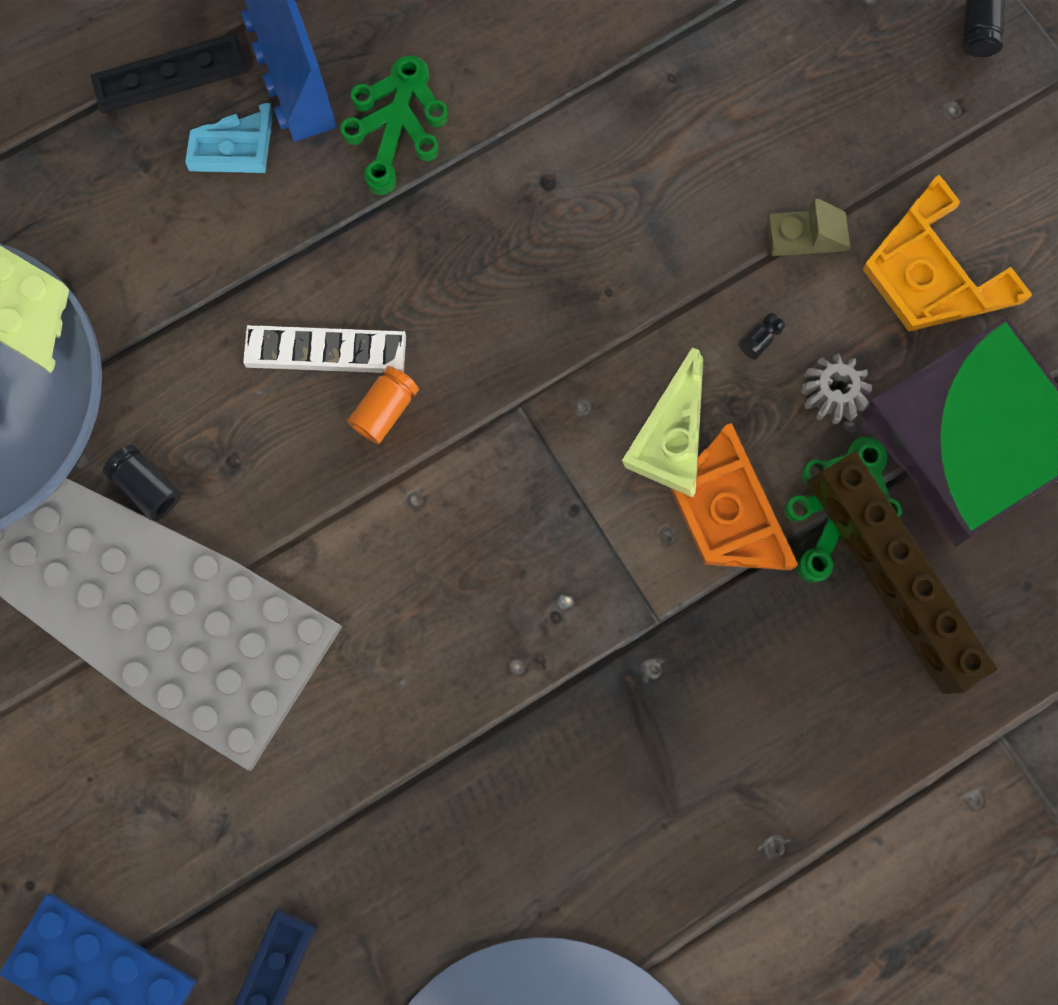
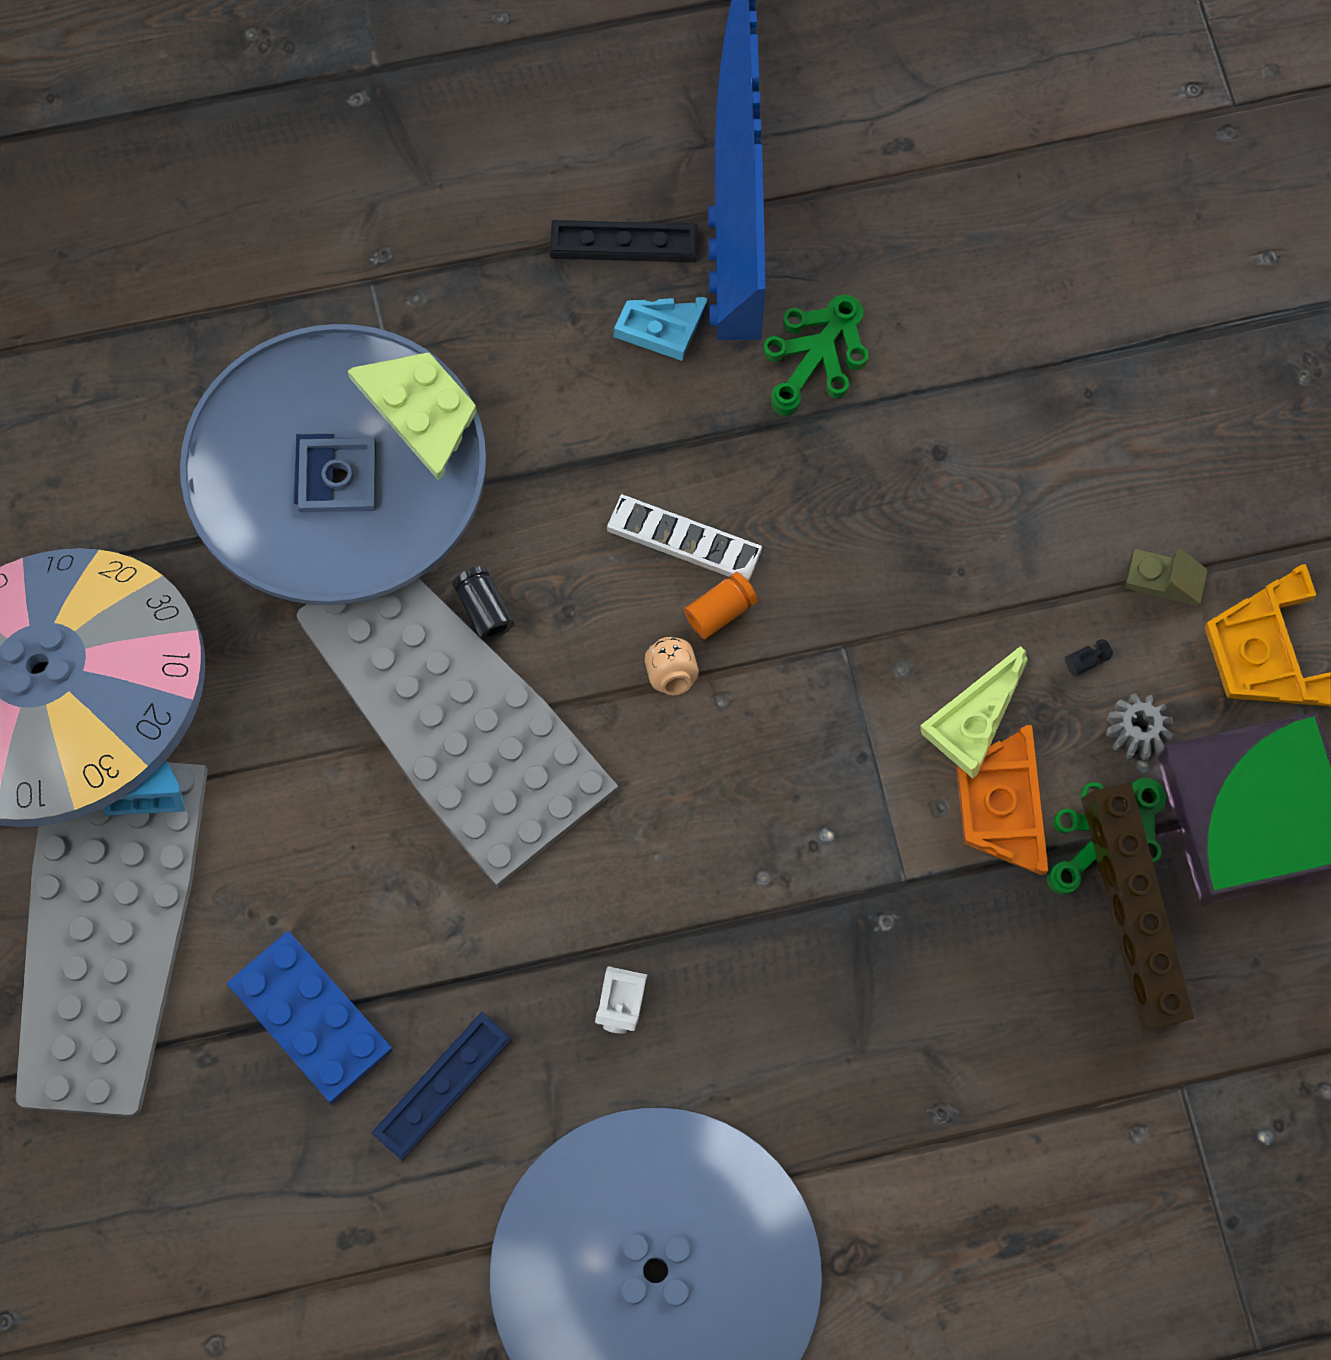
camera: 15 degrees right, 5 degrees down
none -> white bracket [595,967,647,1034]
none -> light nougat head [645,637,699,696]

